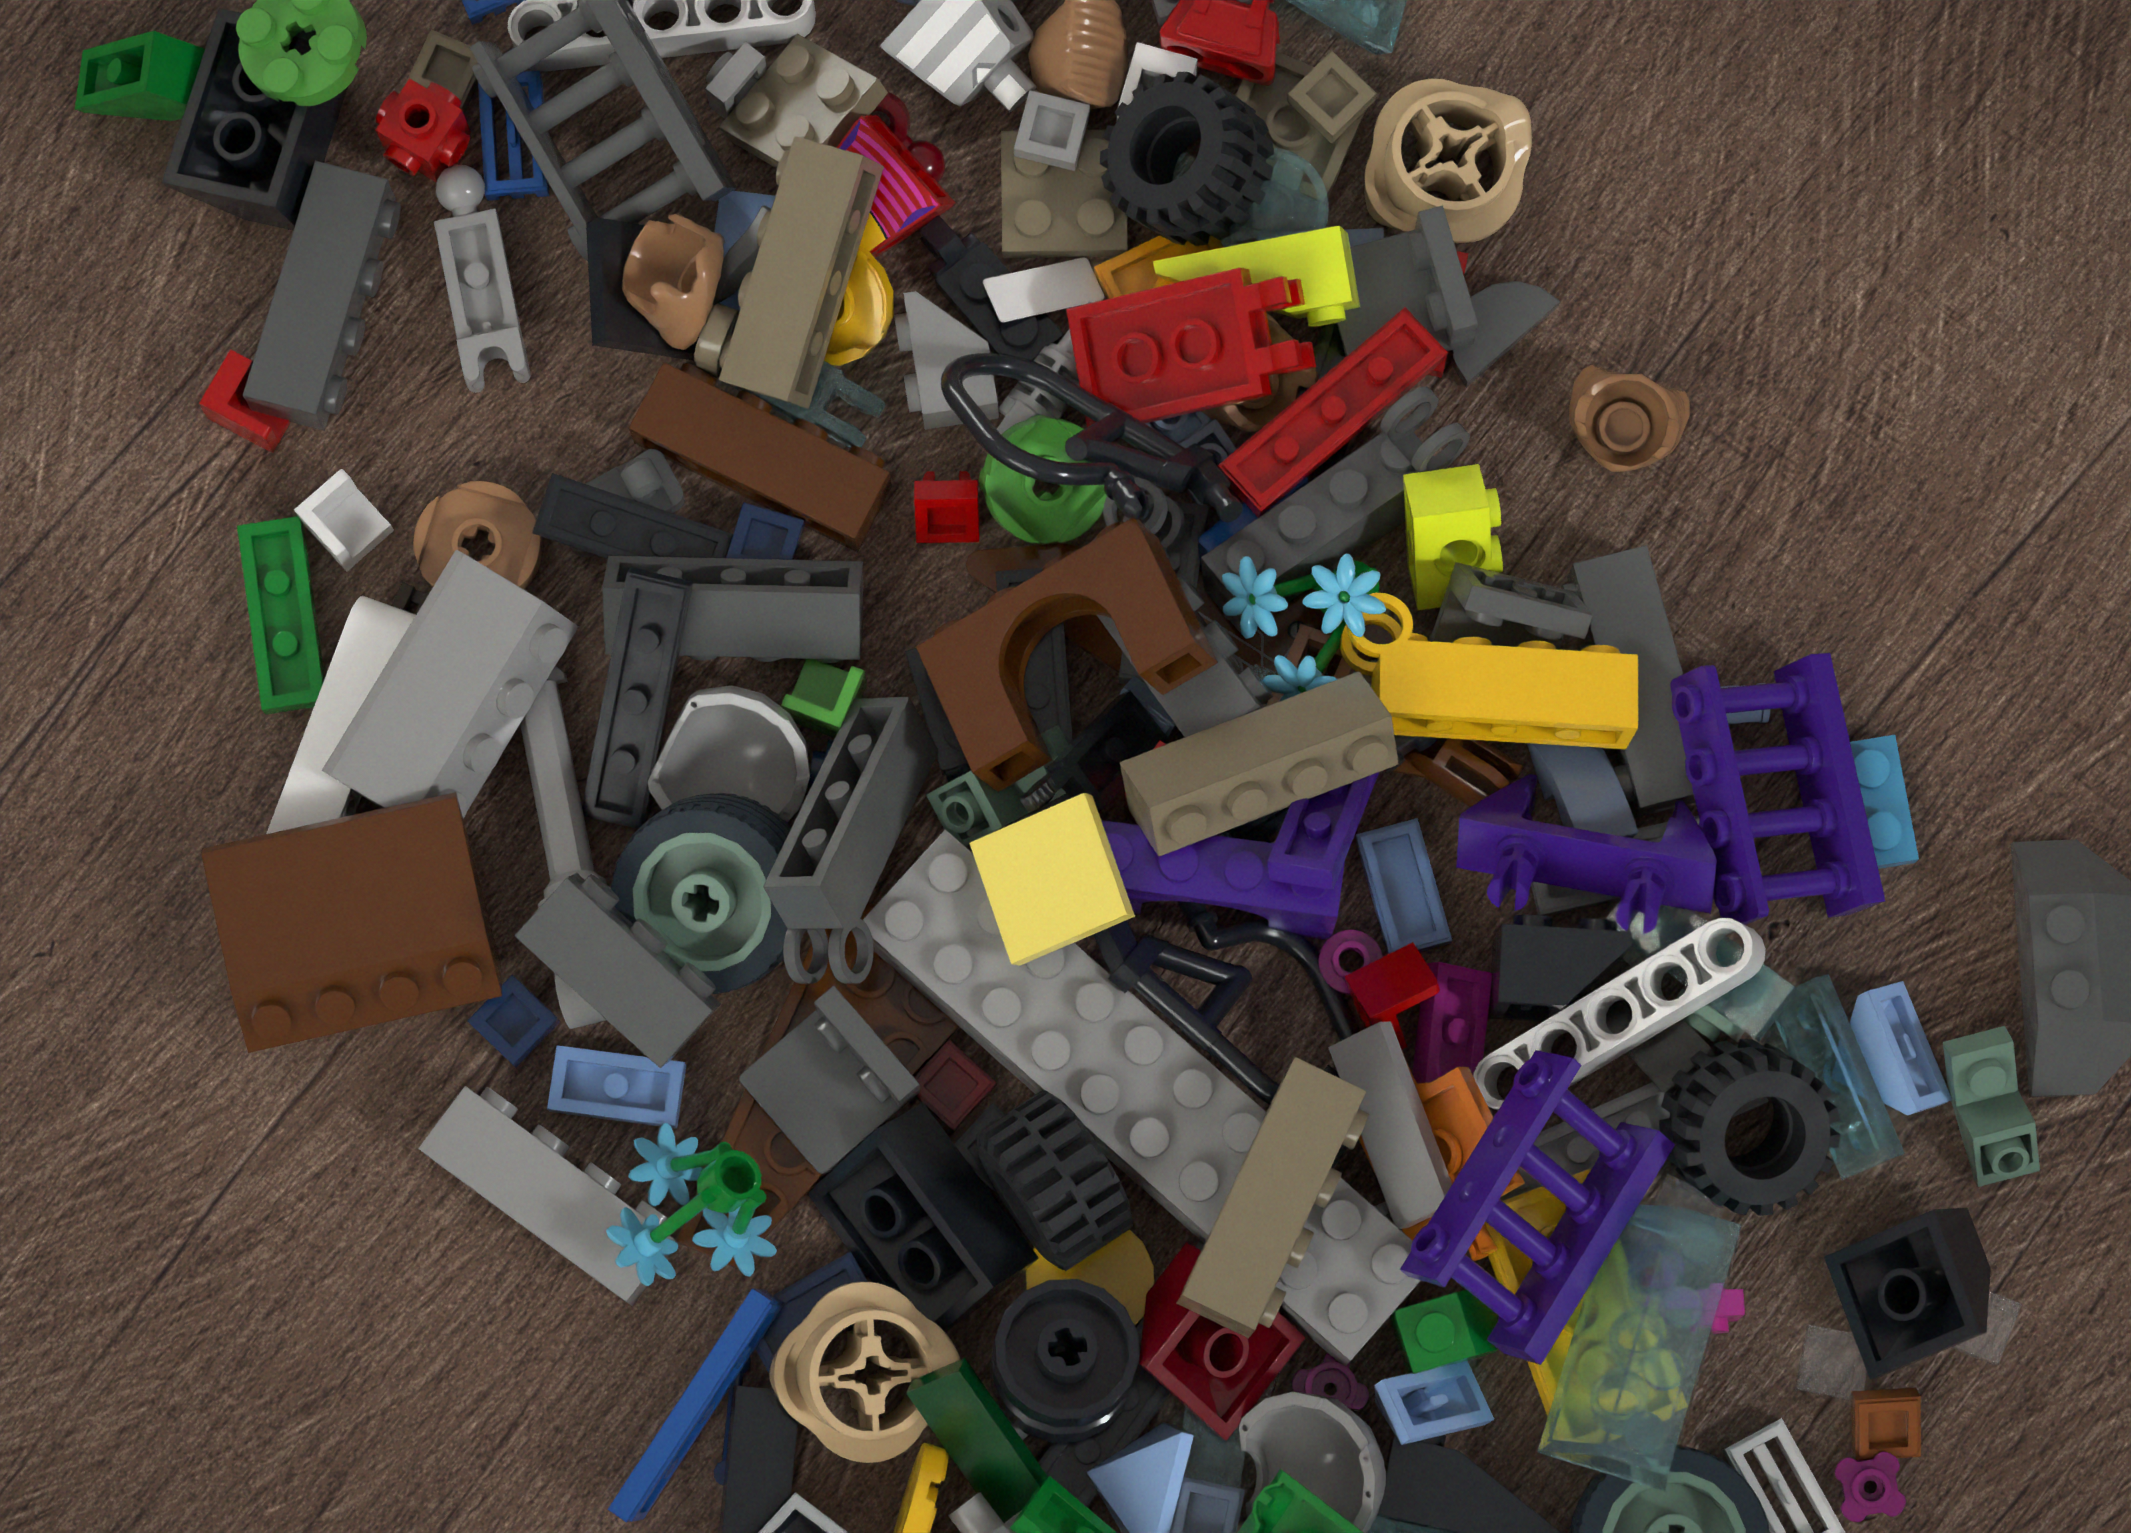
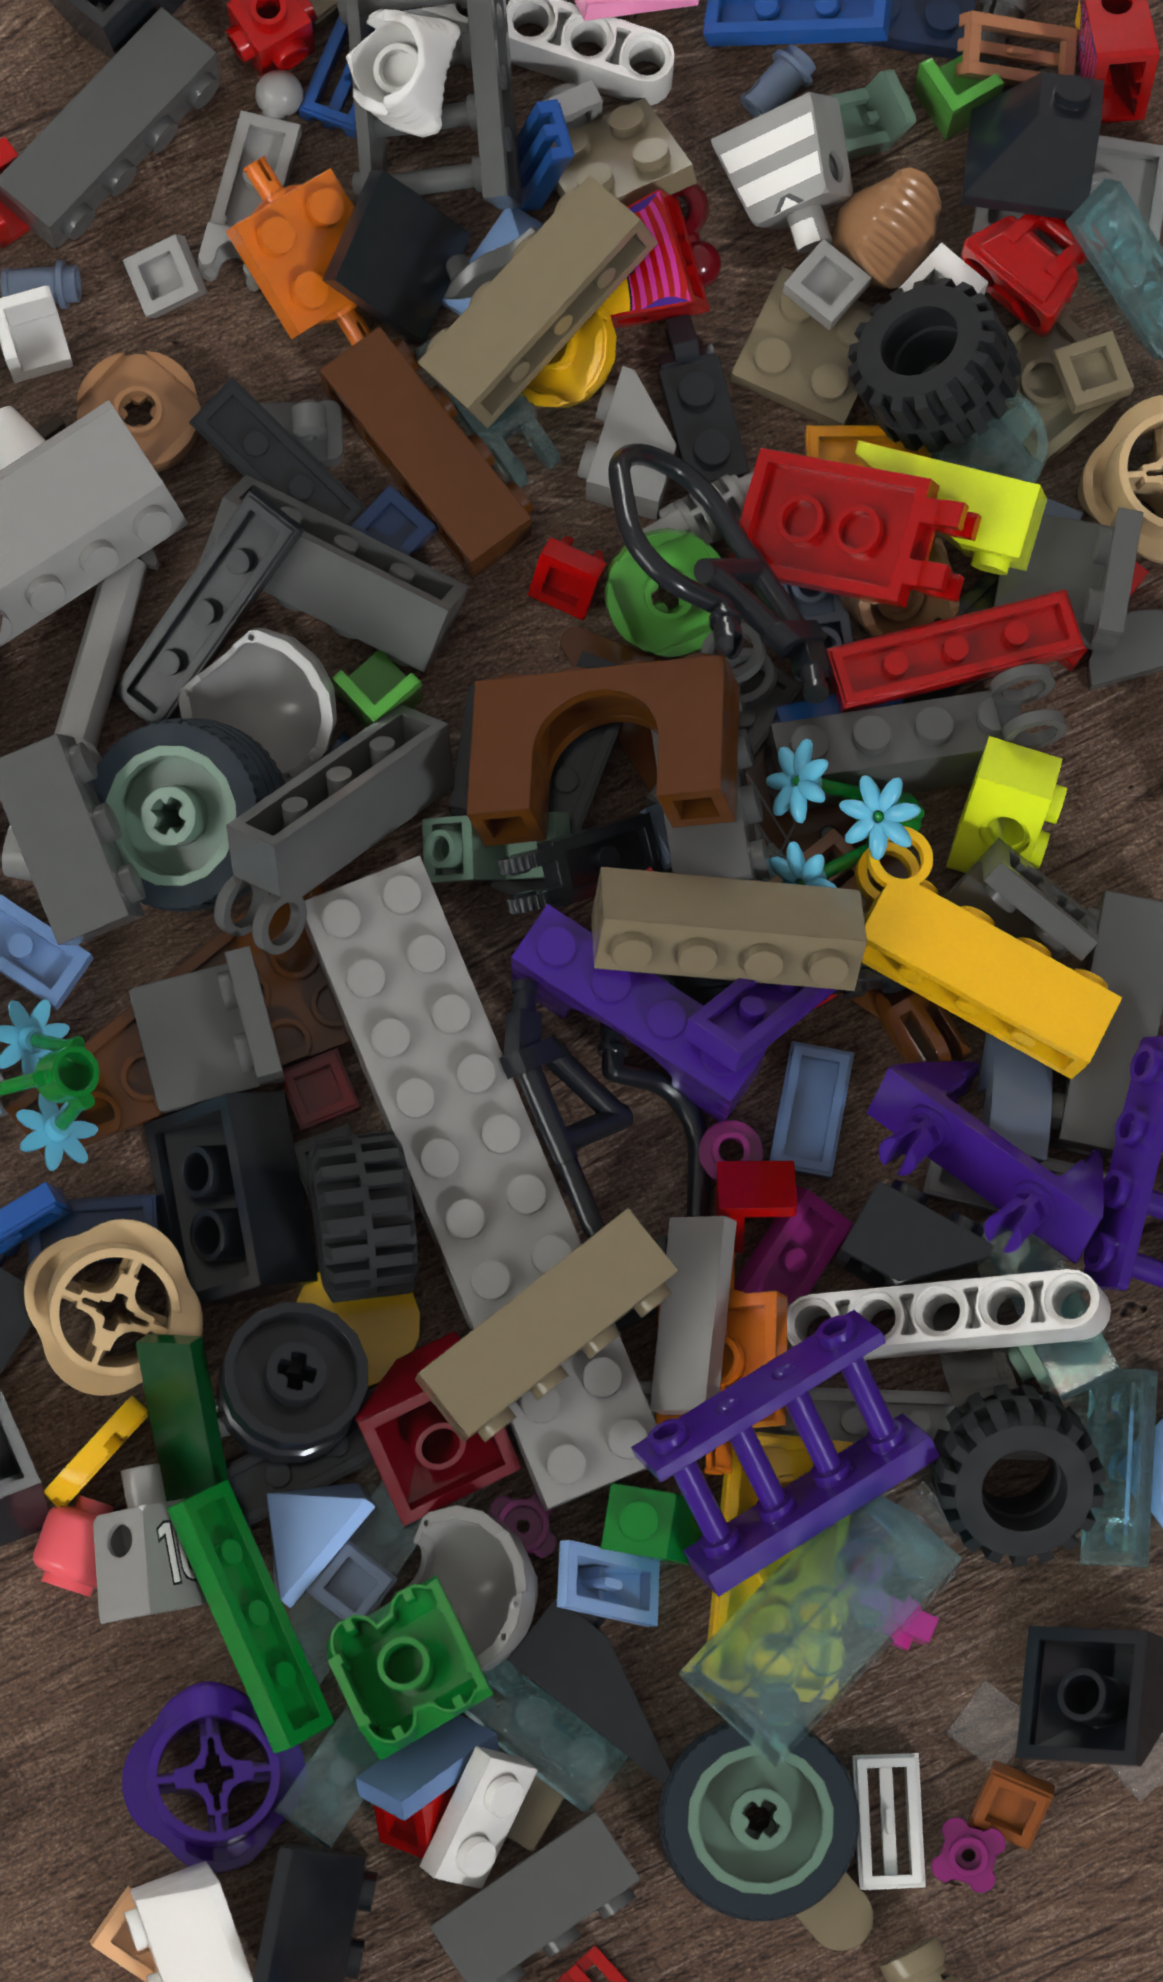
camera: 20 degrees right, 0 degrees up
medium nougat hair [622,214,725,350] -> none
dark tan tile [694,303,739,377] -> none
light yellow tile [969,793,1135,966] -> none
white sticker [983,257,1104,322] -> none
none -> sand blue pin [1,259,82,309]
none -> light grey plate [123,234,208,318]
none -> orange plate [226,156,372,346]
none -> white hair [346,9,461,138]
none -> blue tile [517,99,575,212]

